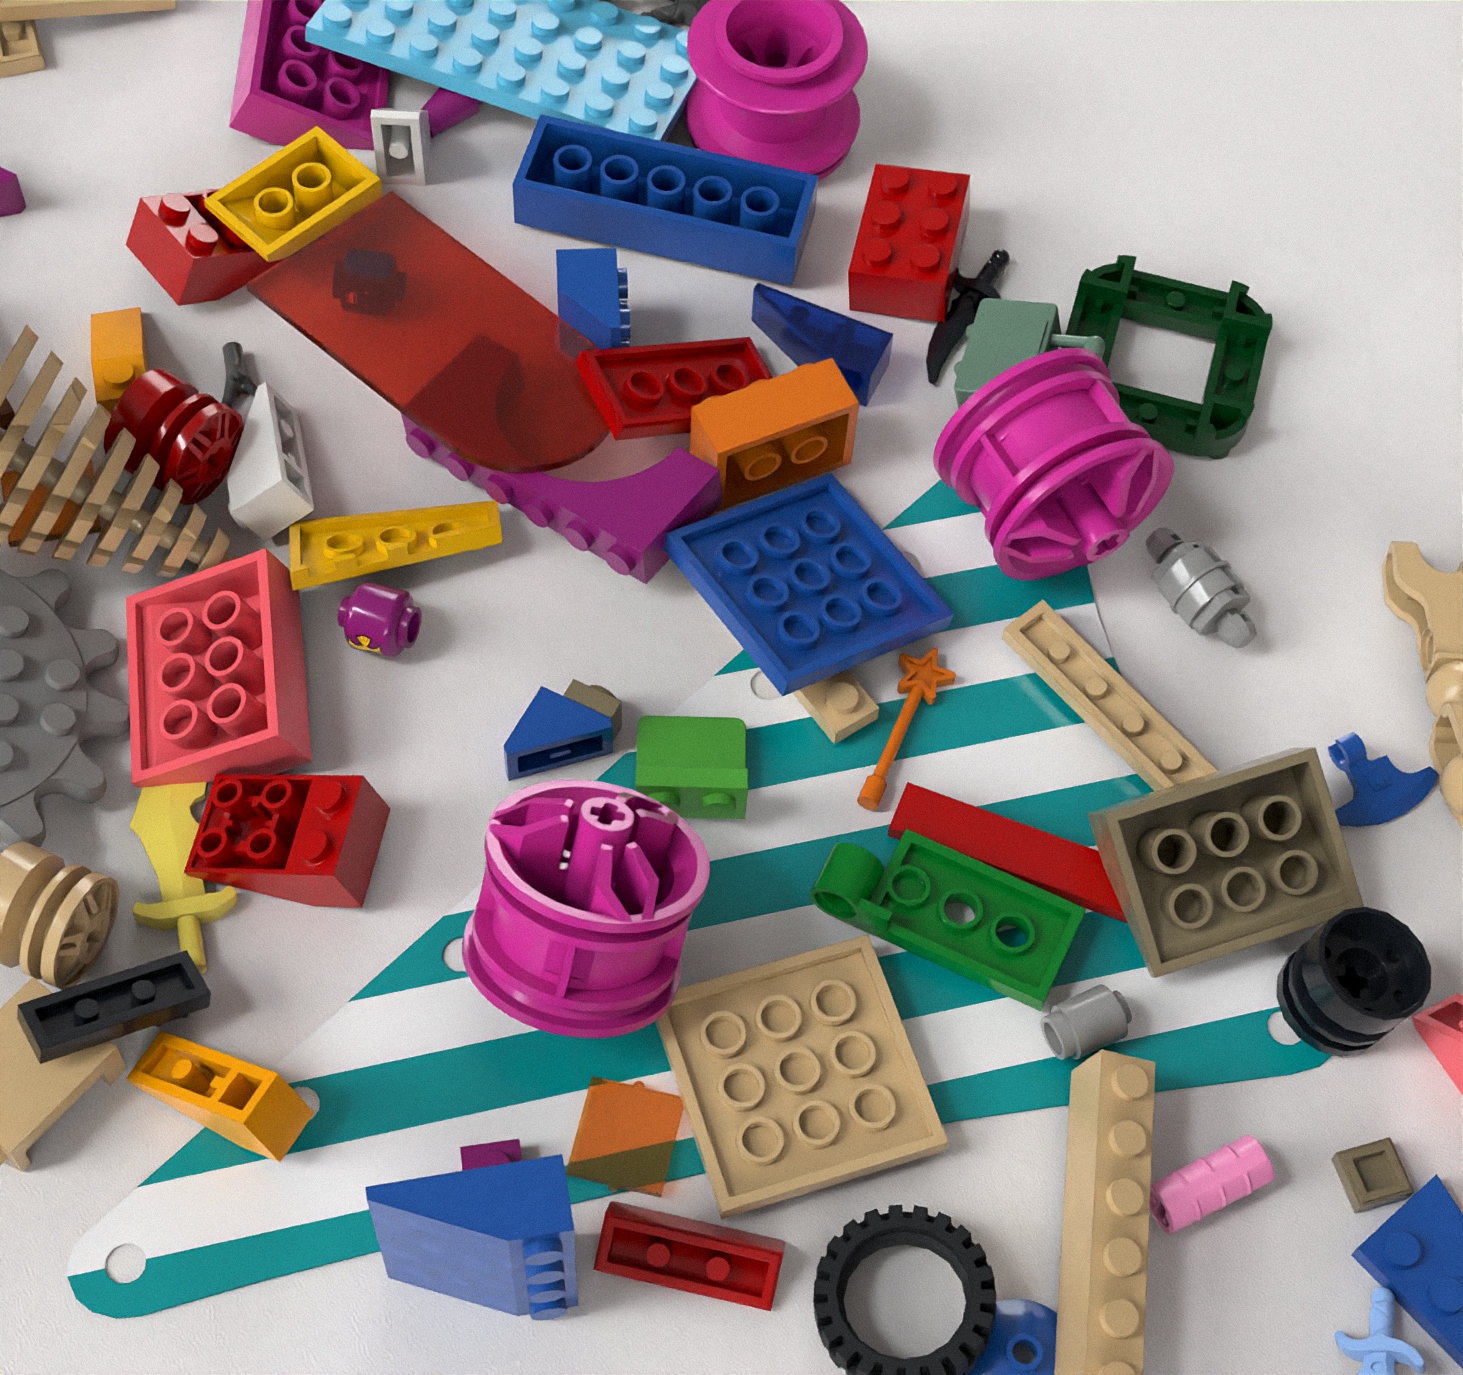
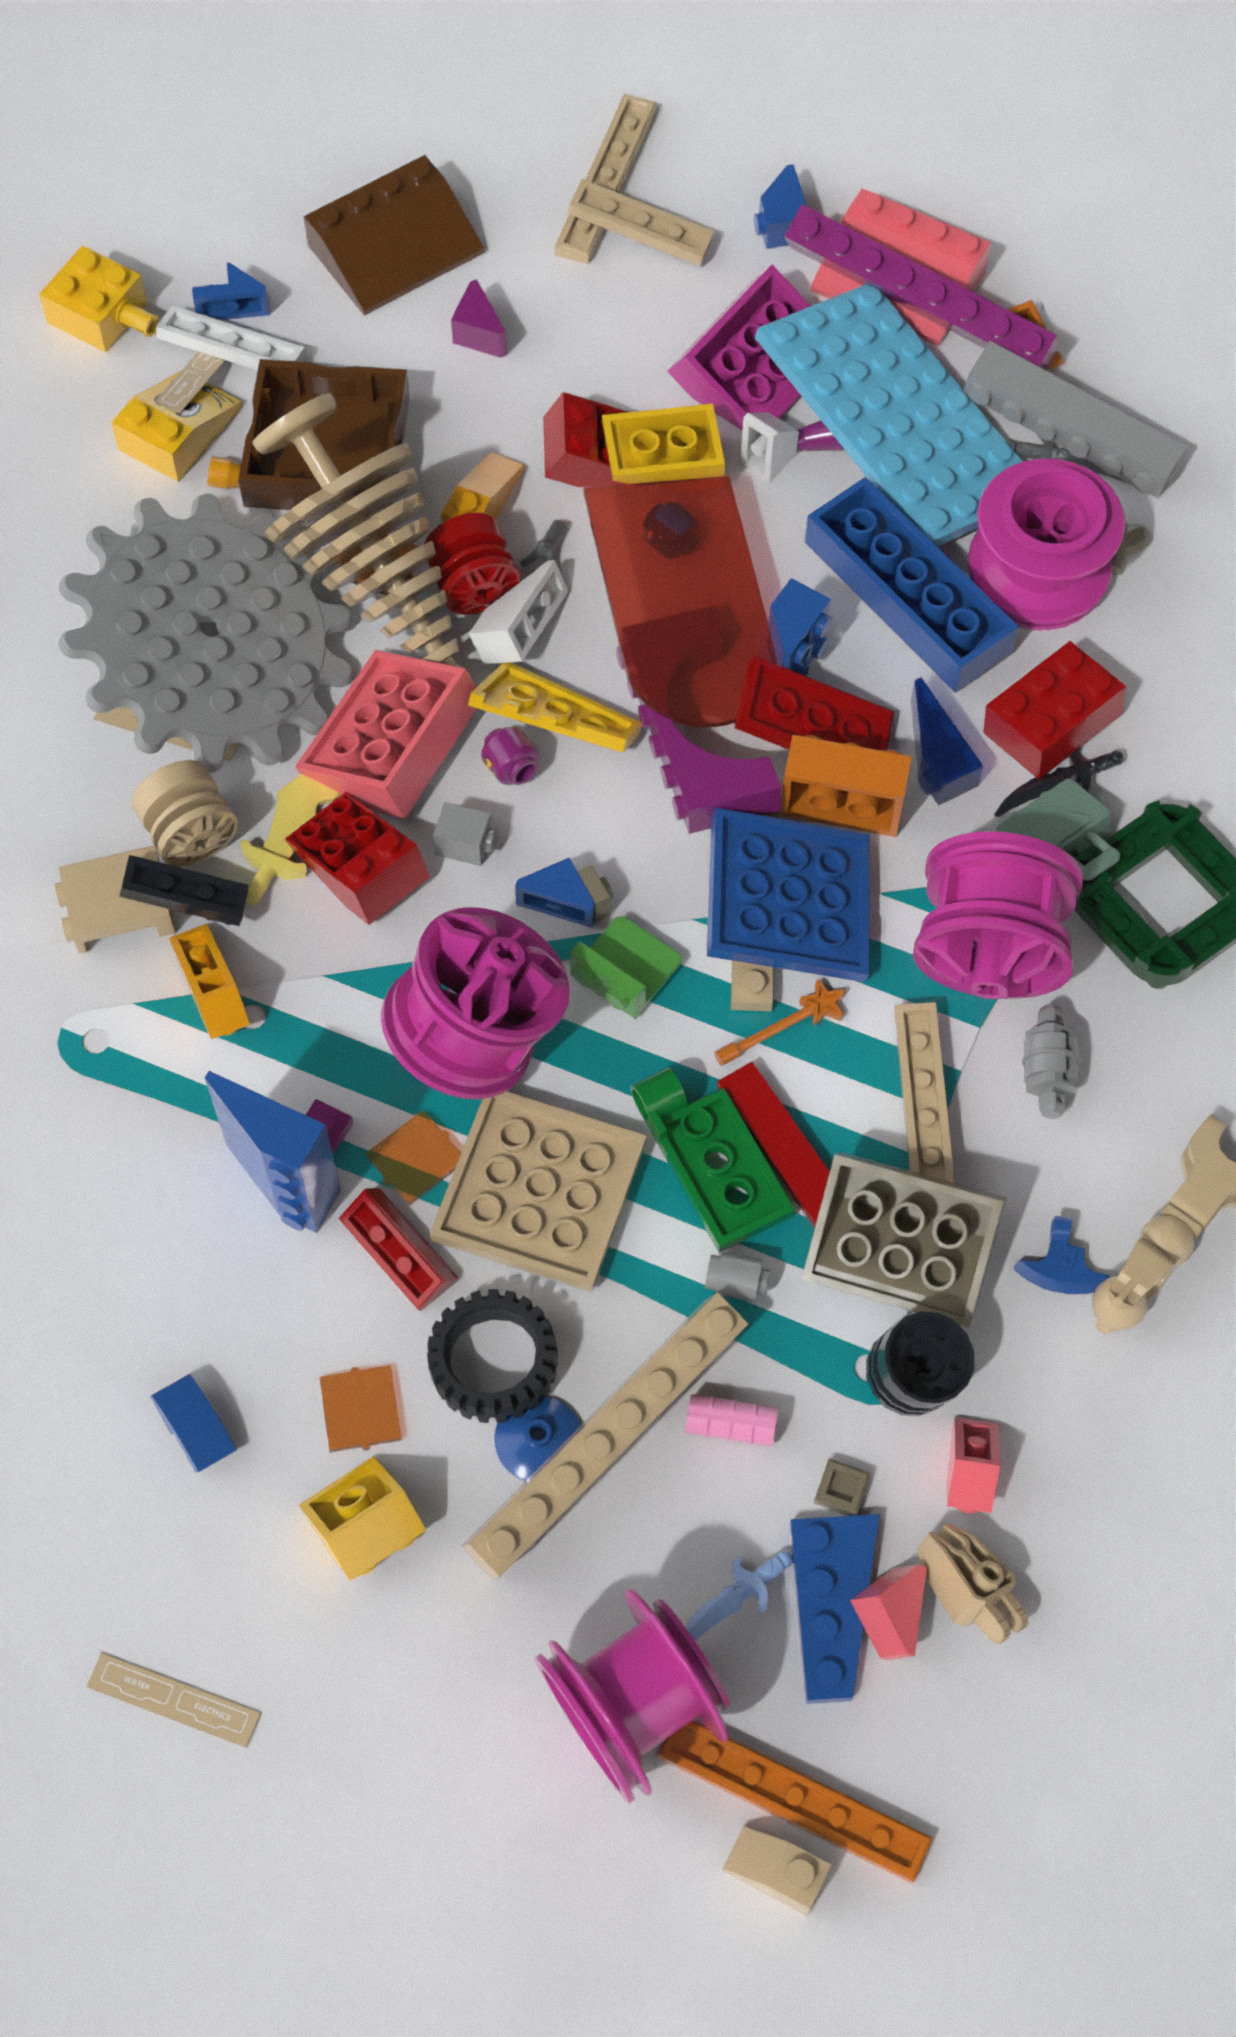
camera: 40 degrees right, 5 degrees up
none -> light grey brick [433,802,497,866]

